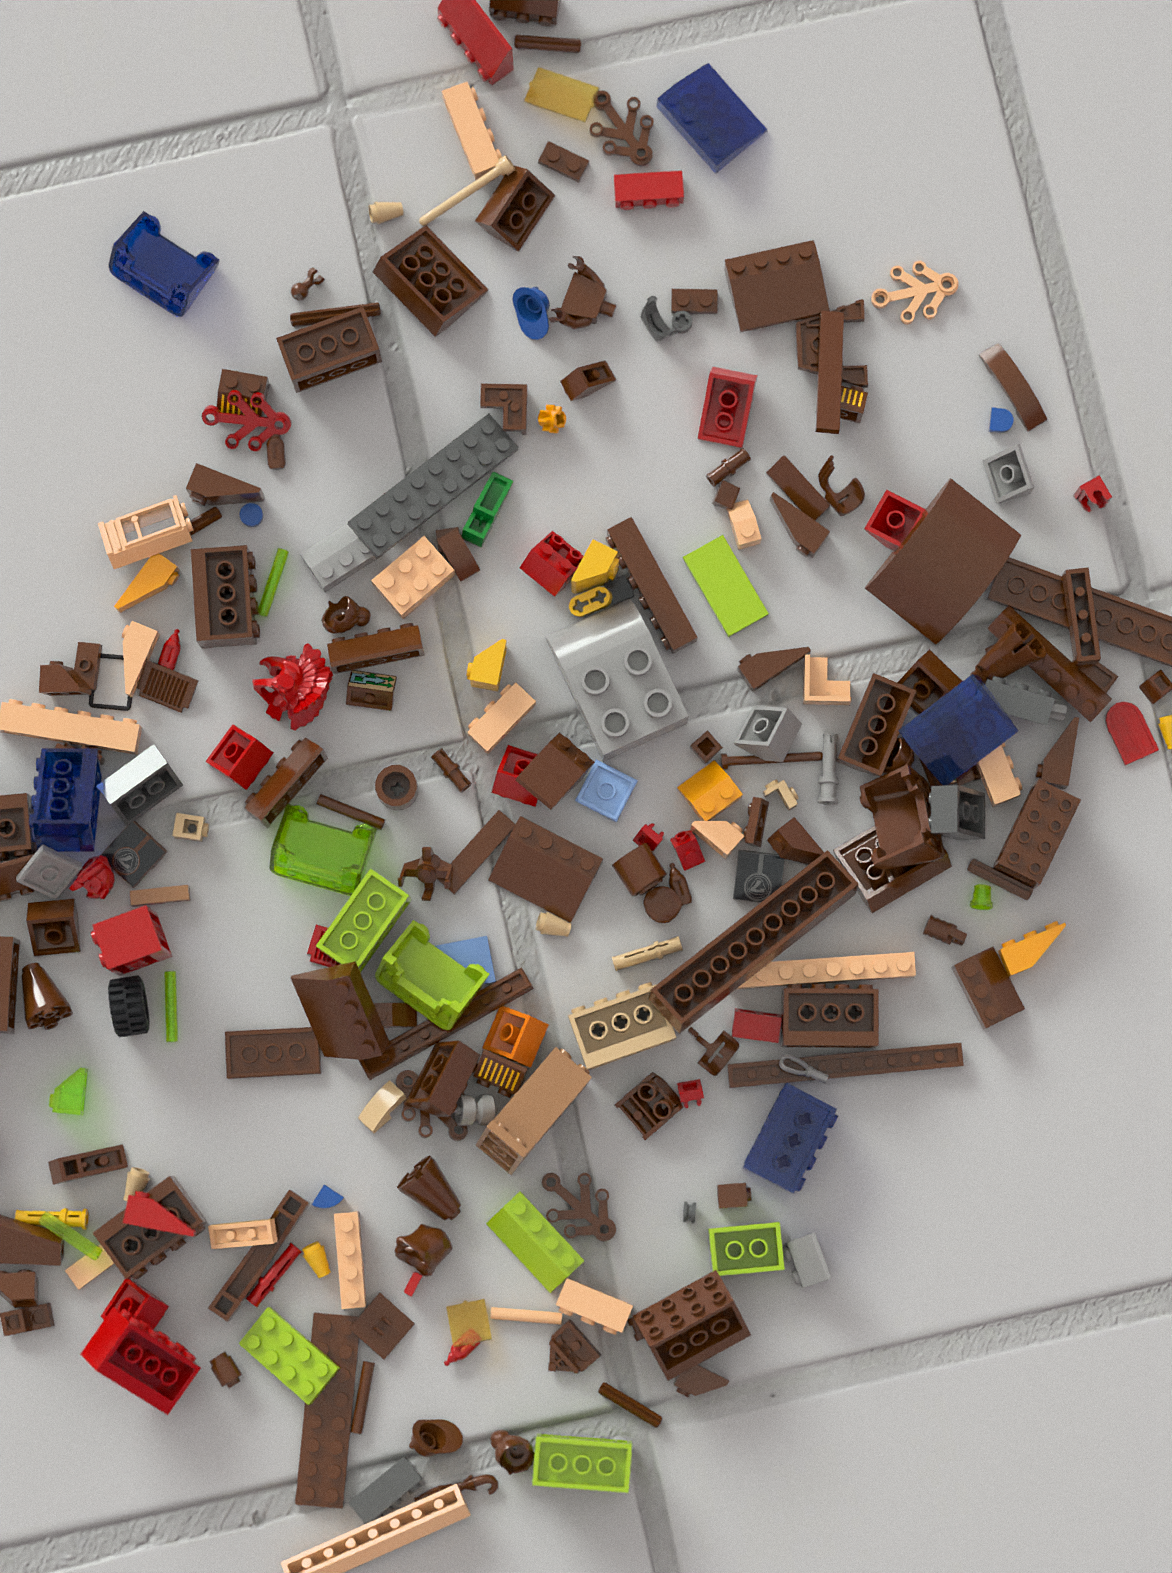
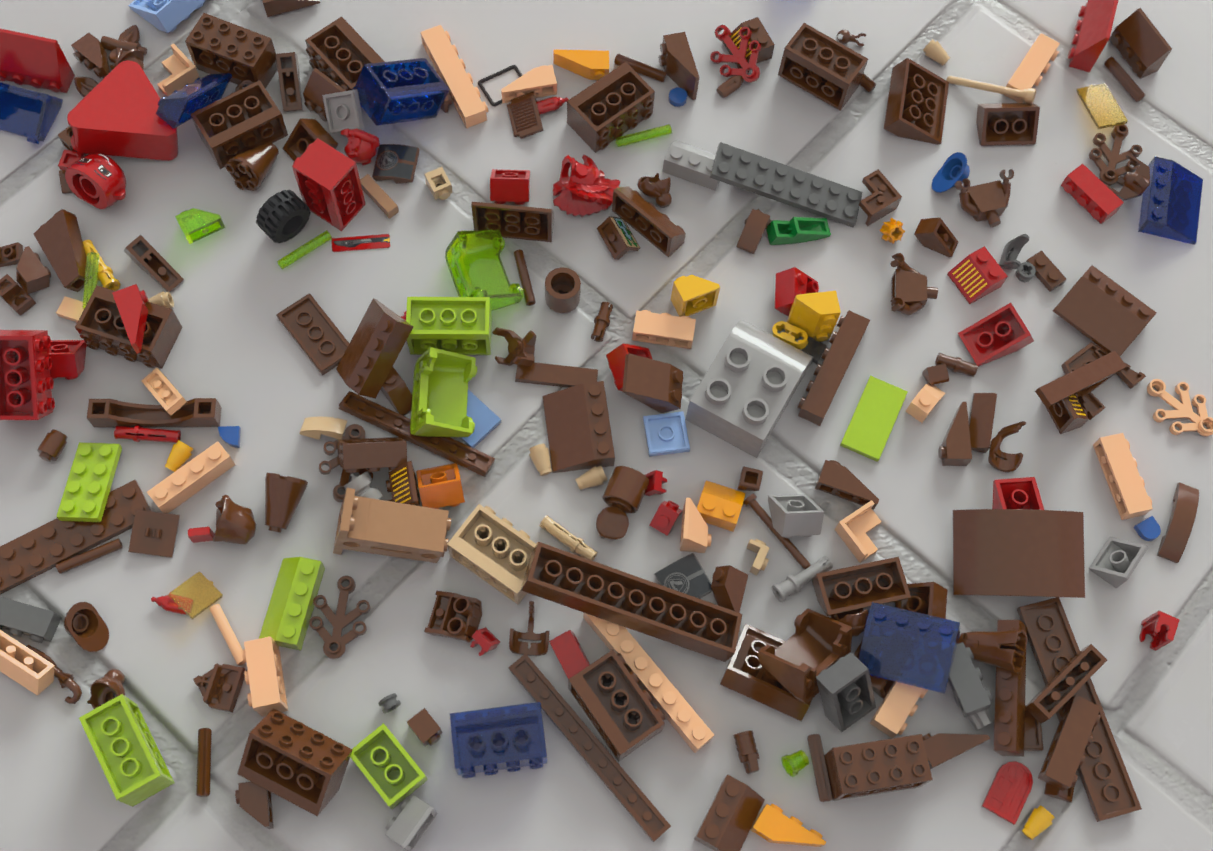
camera: 50 degrees right, 15 degrees down
reddish brown slope [39,661,91,696] -> none
reddish brown plate [74,642,103,691] -> none
dark grey brick [97,745,183,826] -> none
light nougat door [98,495,194,569] -> none
light nougat brick [371,536,455,619] -> none
reddish brown plate [538,141,589,183] -> none
reddish brown piece [669,863,692,906] -> none
reddish brown plate [743,797,769,847] -> none
light grey piece [779,1054,829,1083] -> none
none -> red sticker [332,234,390,252]
none -> tan cone [575,465,608,490]
none -> reddish brown torso [890,253,938,316]
none -> red slope [947,246,1008,304]
none -> reddish brown brick [1038,695,1101,791]
none -> light nougat brick [1093,433,1153,520]
none -> reddish brown piece [1105,153,1150,201]

